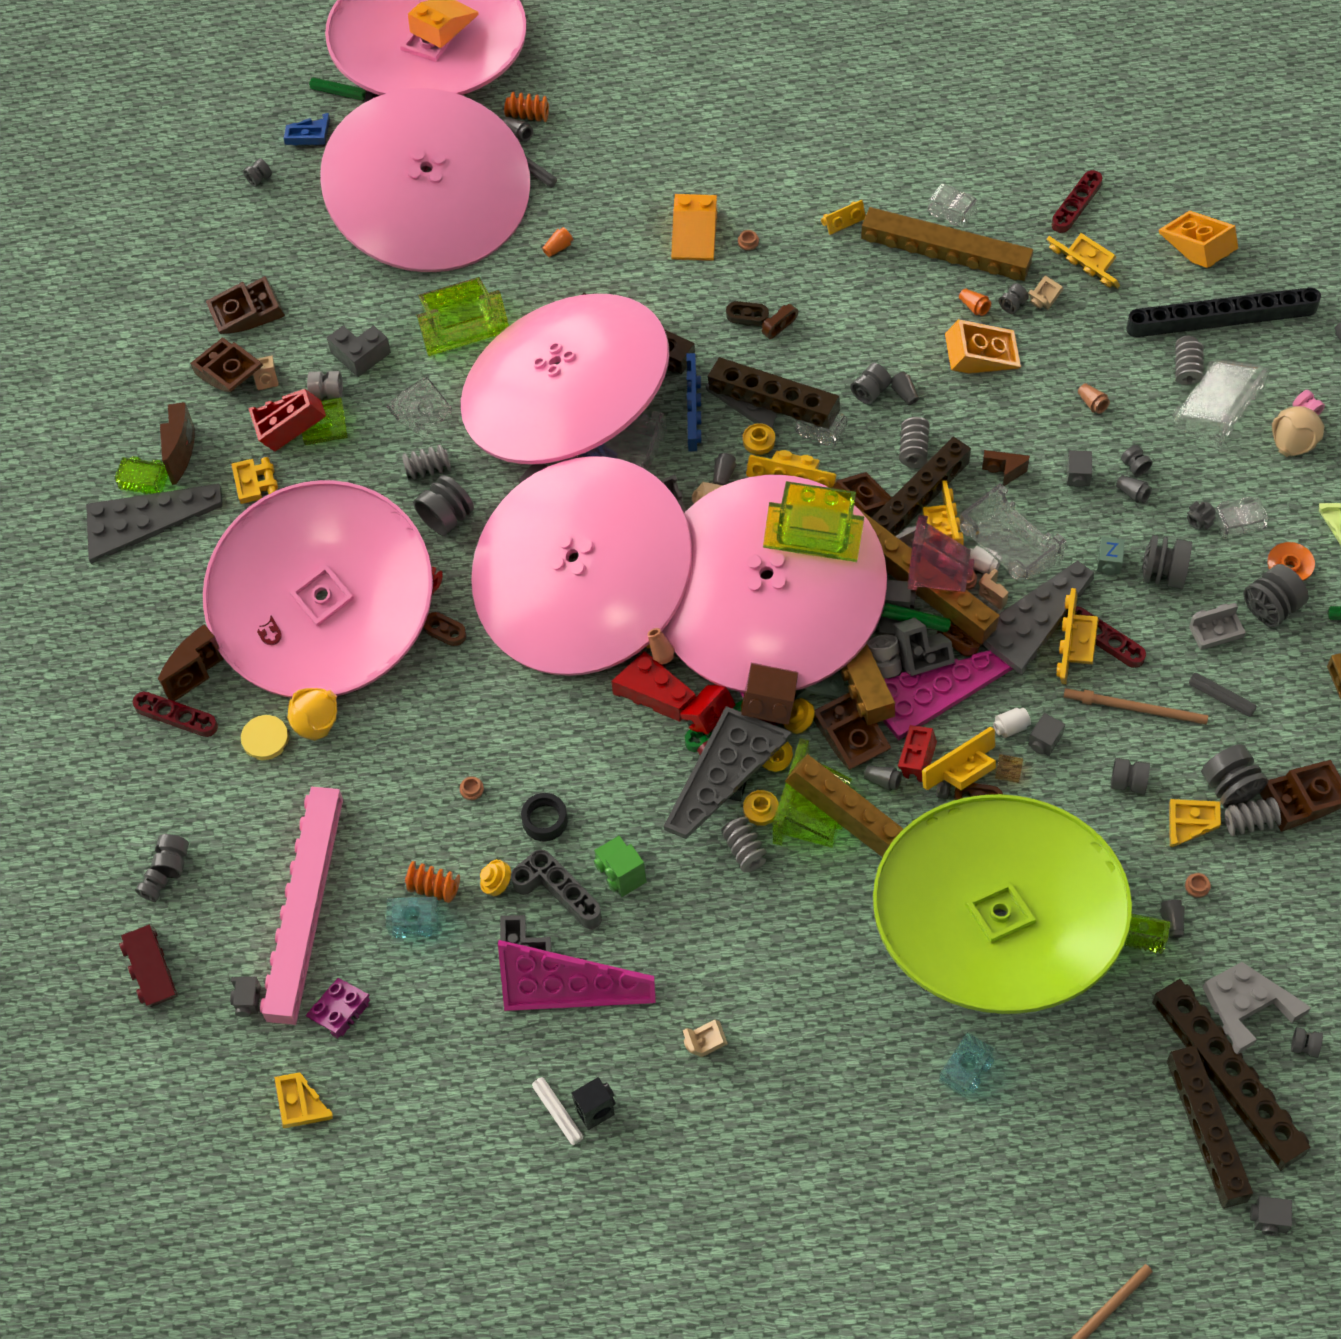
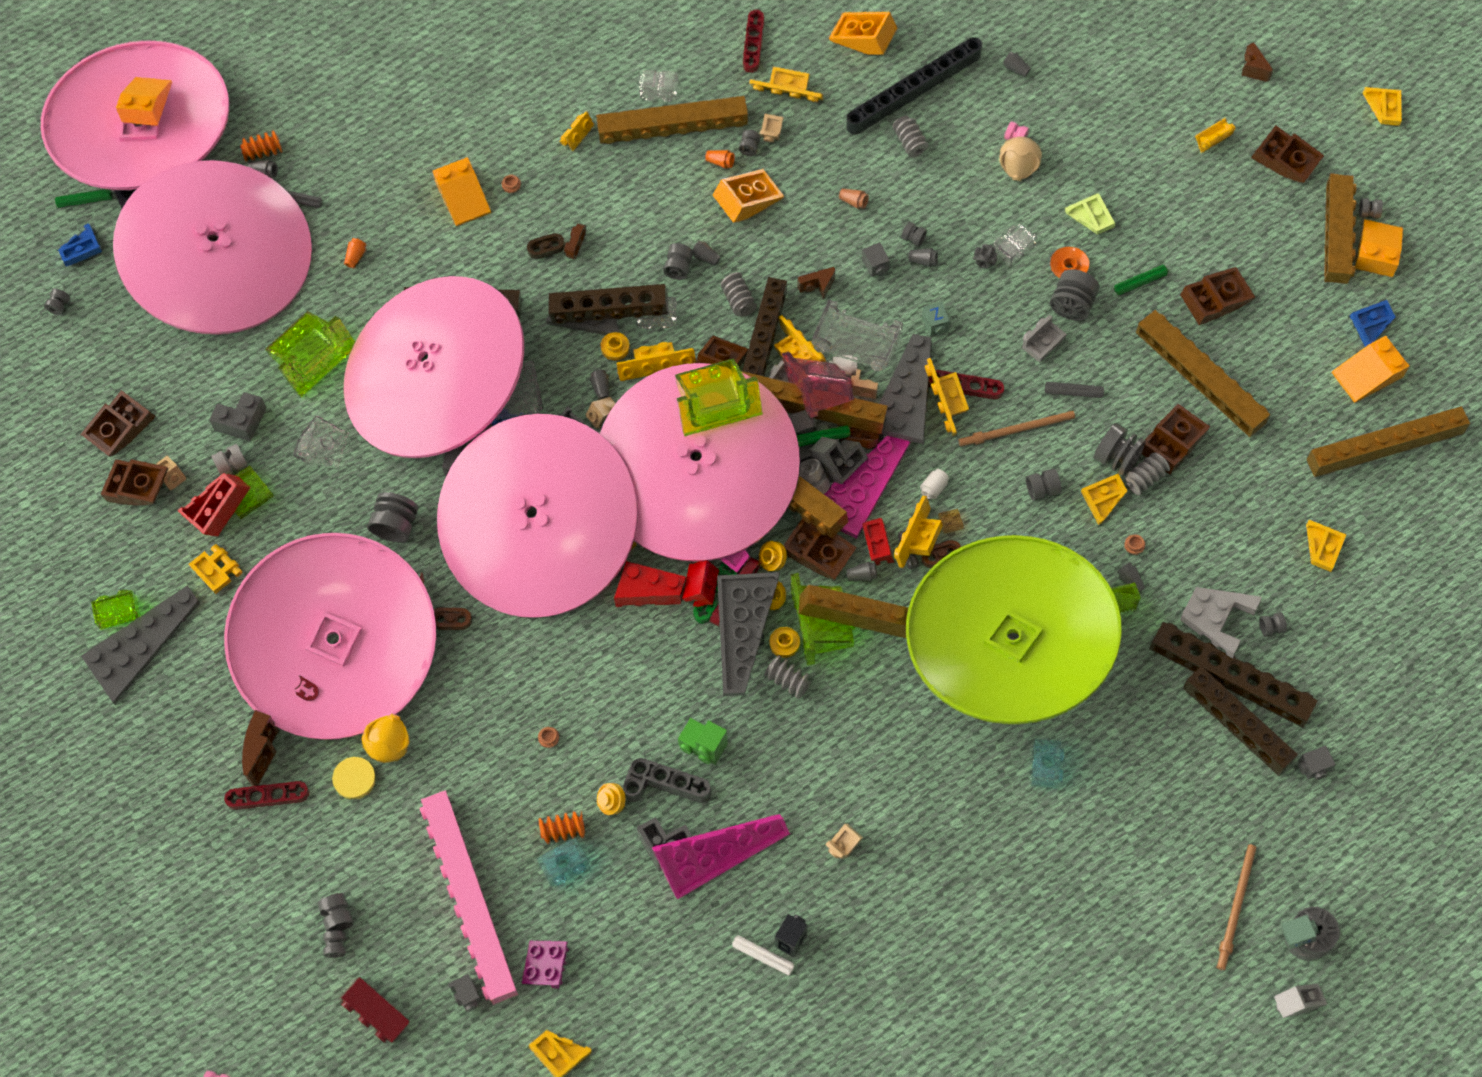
camera: 30 degrees left, 5 degrees up
reddish brown slope [160,402,195,485] -> none
light grey piece [402,444,451,480] -> none
black tyre [521,793,568,842] -> none
nougat cone [647,628,675,664] -> none
blue wing [687,353,702,452] -> none
reddish brown slope [741,662,798,725] -> none
dark grey brick [1028,713,1065,756] -> none
dark grey wheel [1142,534,1192,590] -> none
clear windscreen [1172,359,1270,452] -> none

